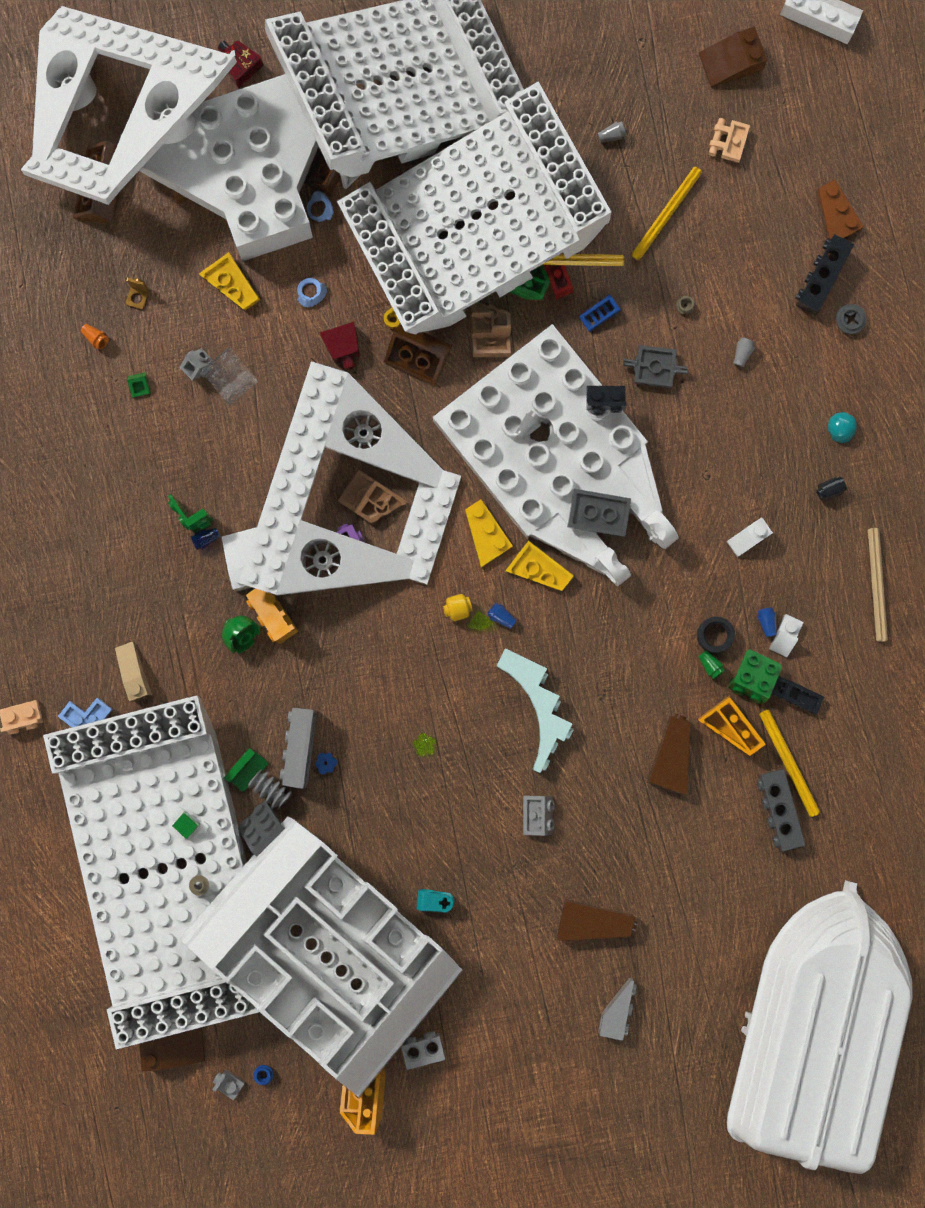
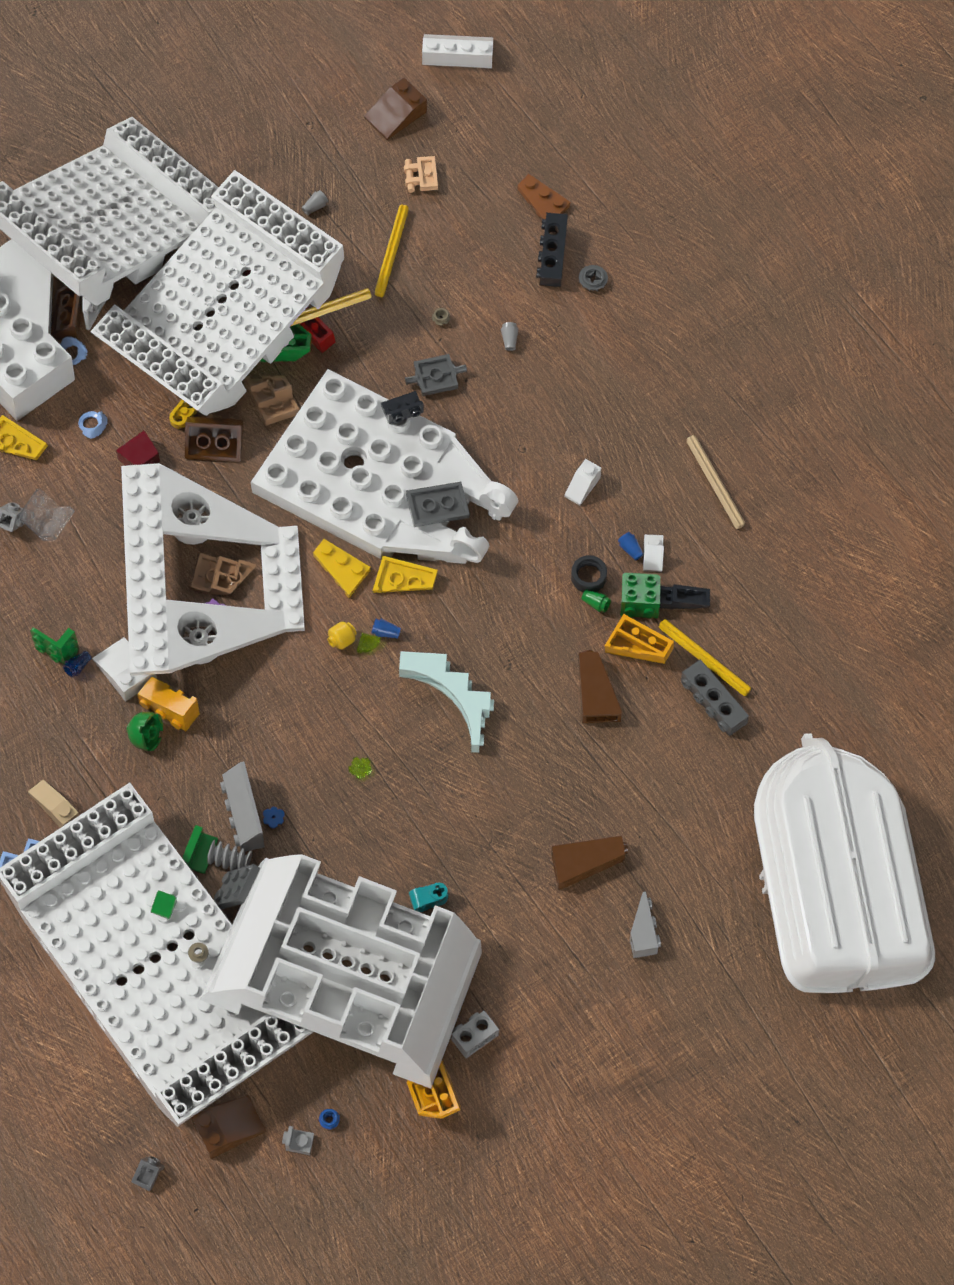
camera: 30 degrees left, 20 degrees down
light grey cone [515,410,543,439] -> none
light grey bracket [523,796,555,836] -> none
blue slope [579,295,621,332] -> none
black brick [816,477,847,502] -> none
teal hair [827,412,857,443] -> none
none -> flat silver bracket [131,1156,164,1191]

